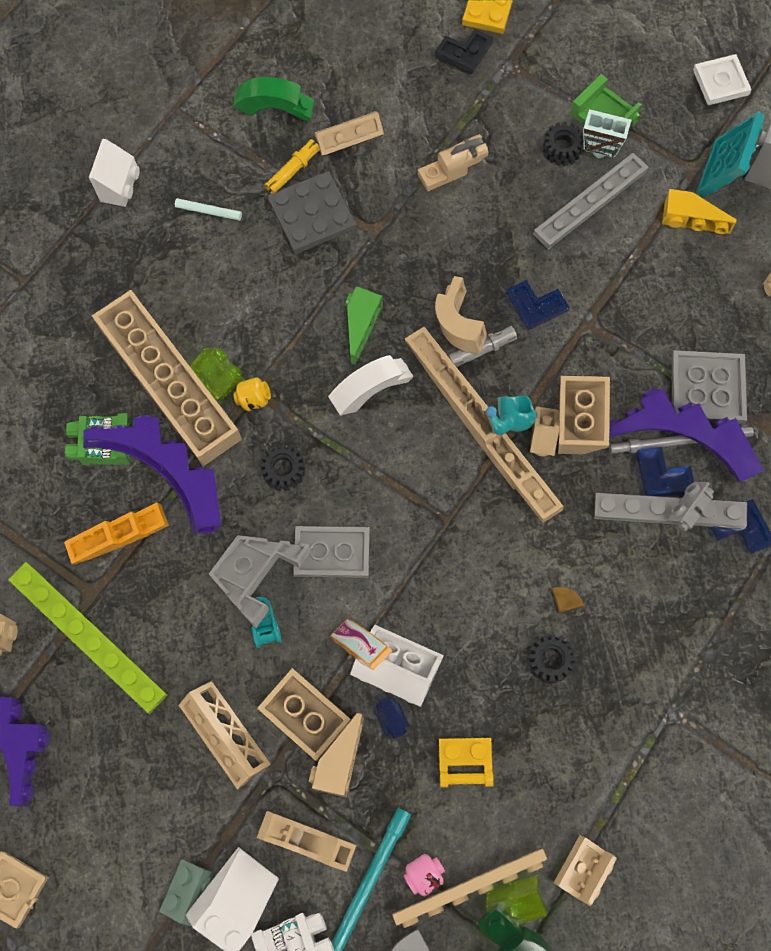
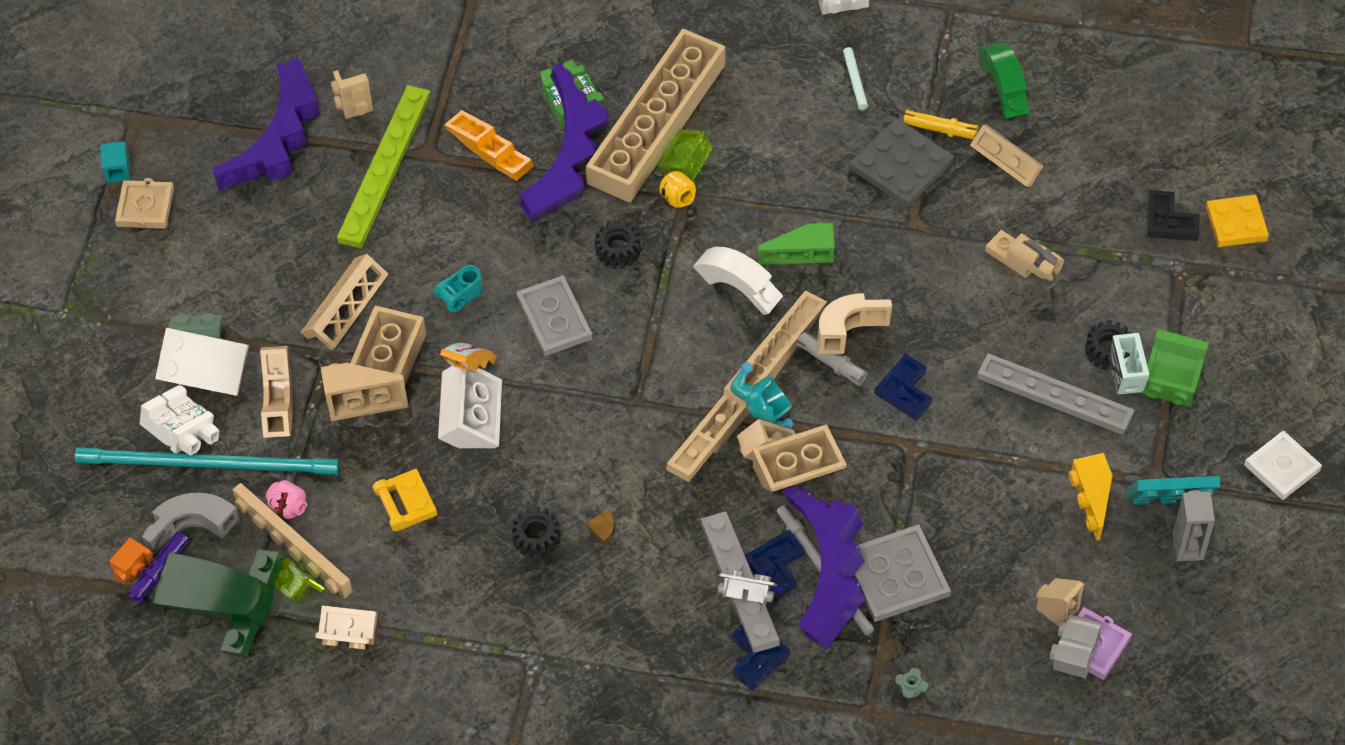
camera: 65 degrees right, 15 degrees down
light grey wing [209,535,312,628] -> none
clear blue brick [376,698,410,739] -> none

